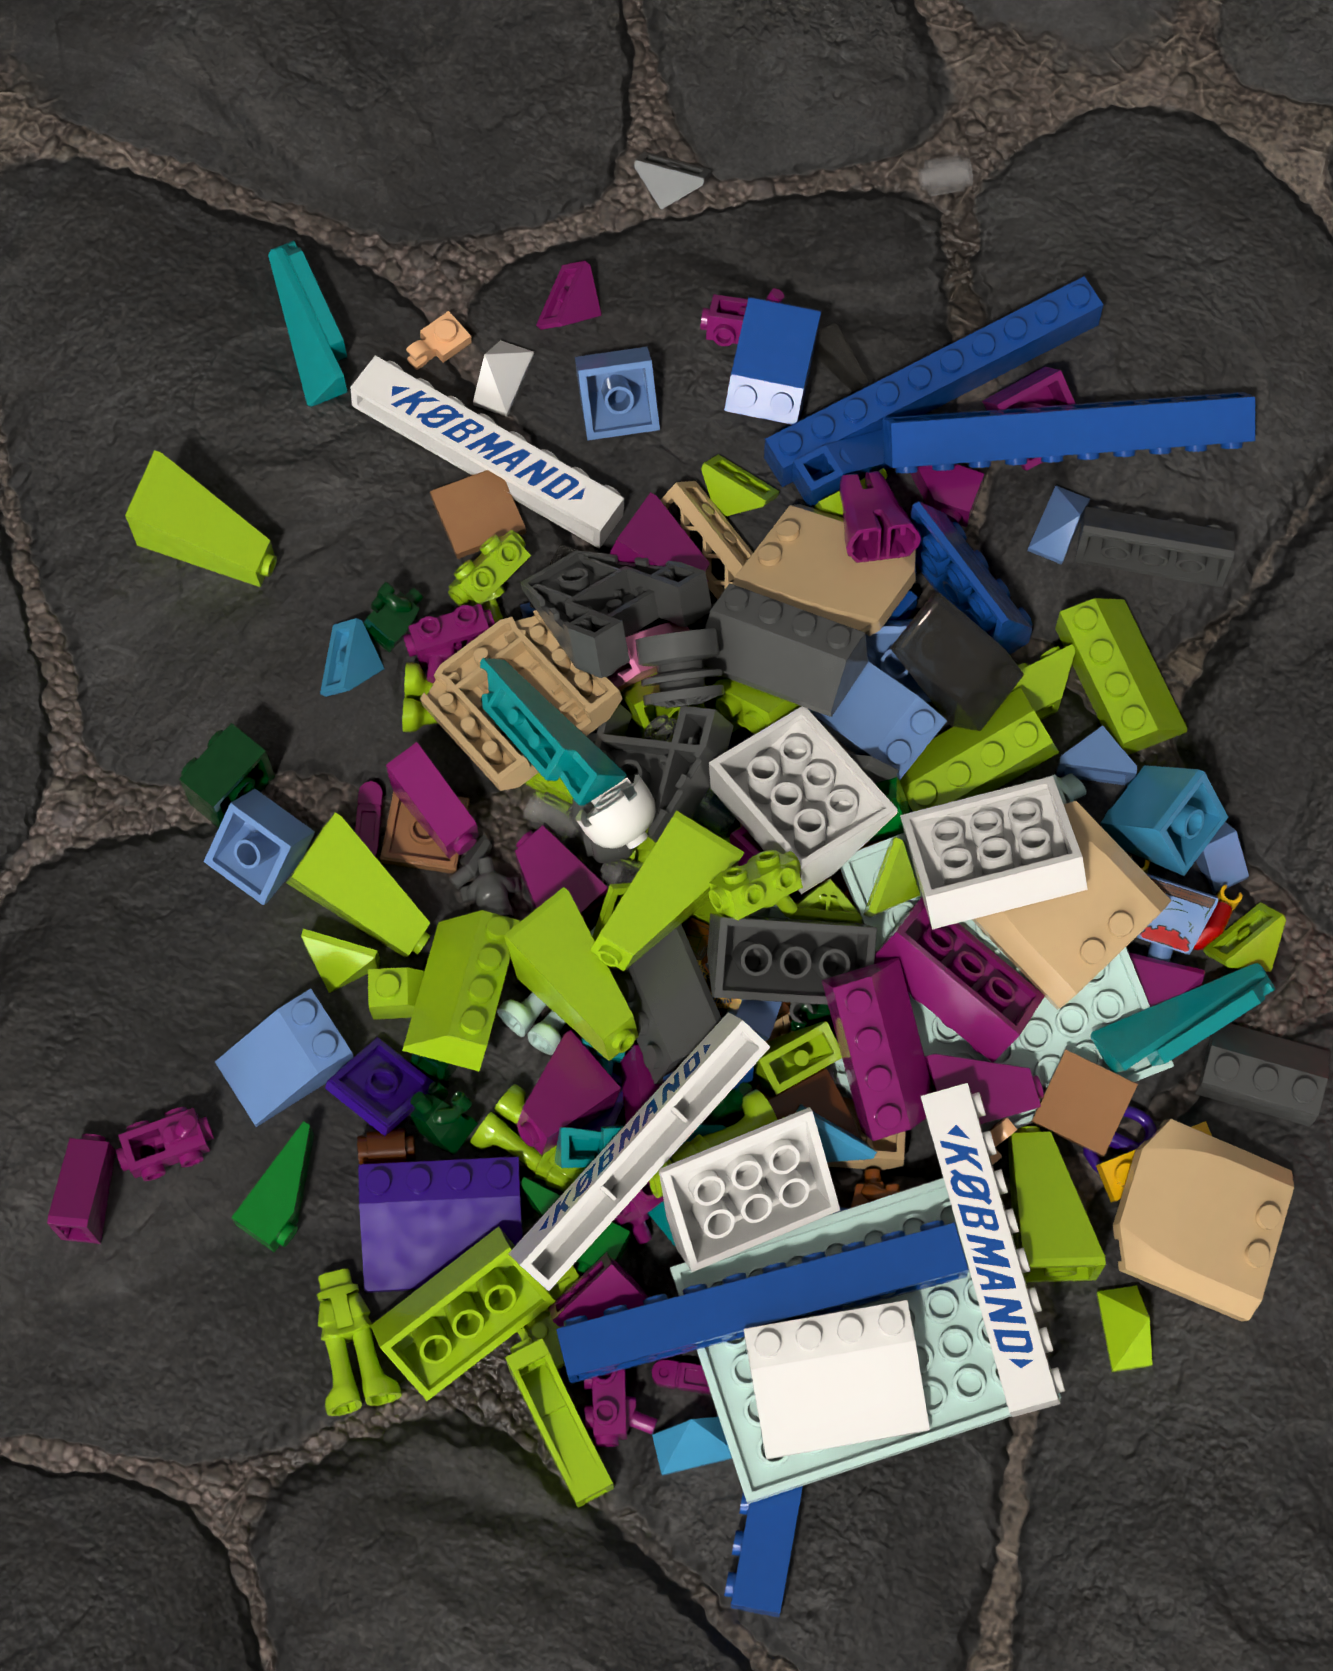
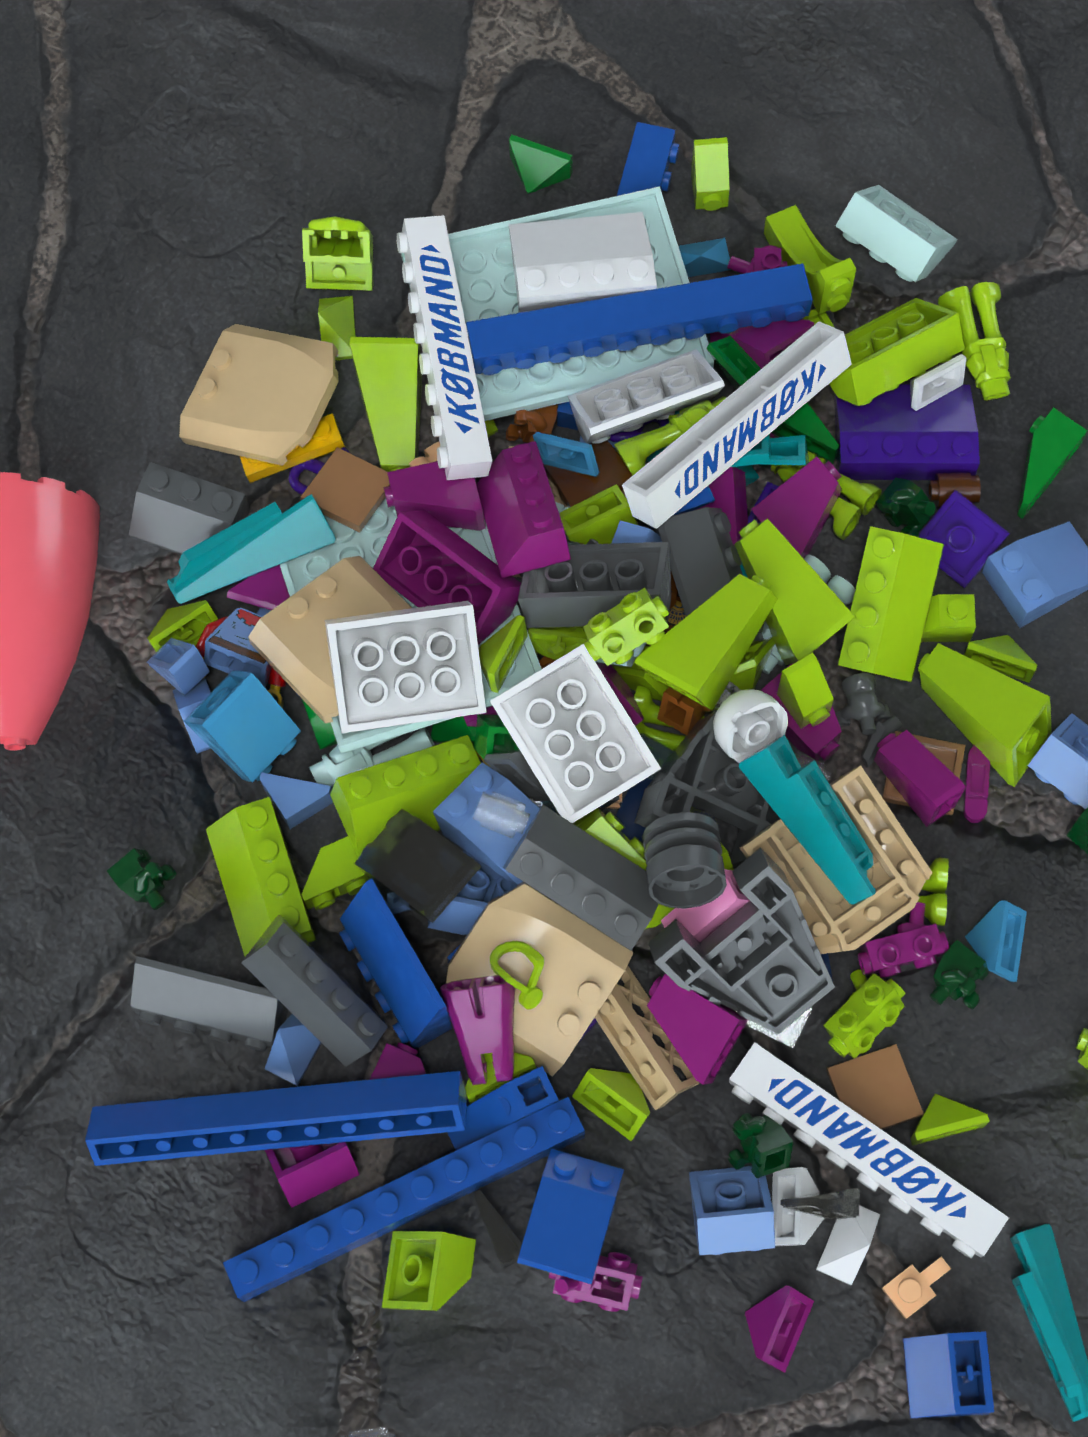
camera: 175 degrees left, 0 degrees up
none -> dark green piece [107,848,177,910]
none -> medium blue slope [147,638,210,696]
none -> dark grey slope [241,915,388,1067]
none -> lime piece [302,216,374,291]
none -> lime slope [382,1231,476,1311]
none -> clear brick [472,791,530,839]
none -> lime piece [490,941,544,1010]
none -> green slope [509,134,573,194]
none -> lime slope [691,137,730,211]
none -> green slope [706,336,761,389]
none -> dark green piece [728,1113,793,1179]
none -> white slope [772,1167,830,1246]
none -> lime slope [777,652,834,729]
none -> clear smoke slope [780,1188,860,1220]
none -> light aqua slope [836,185,958,282]
none -> blue slope [902,1331,994,1419]
none -> white slope [910,354,967,411]
none -> lime slope [910,1094,990,1146]

